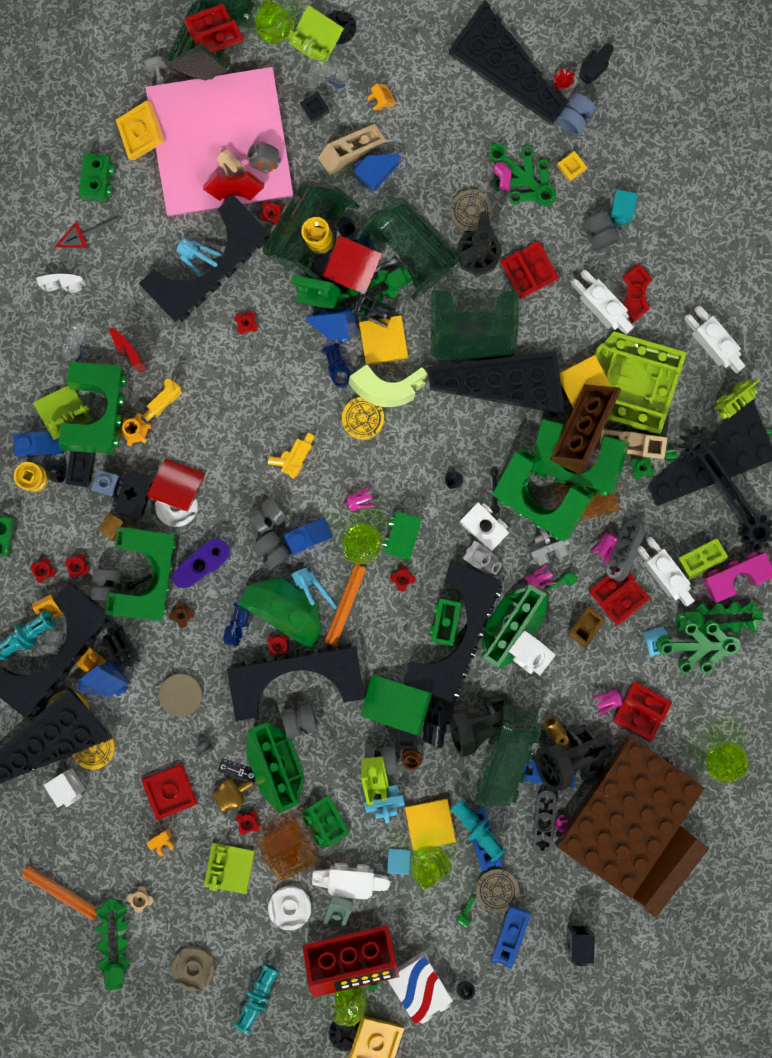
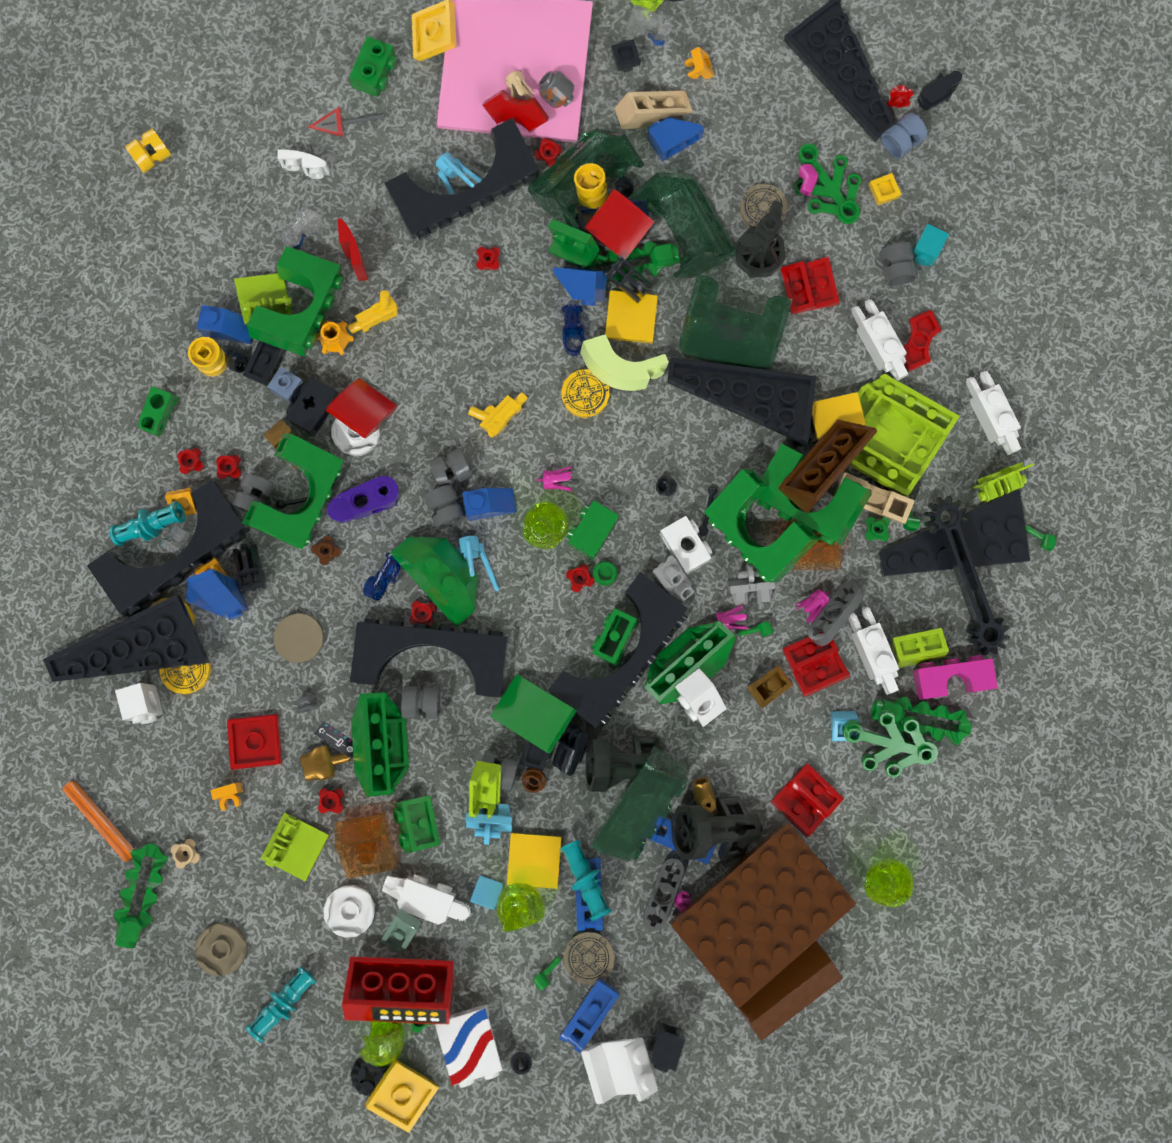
camera: 15 degrees right, 5 degrees down
orange axle [325,564,366,646] -> none
dark pink piece [592,689,625,717] -> none
none -> white panel [581,1038,658,1104]
none -> green tile [593,561,618,586]

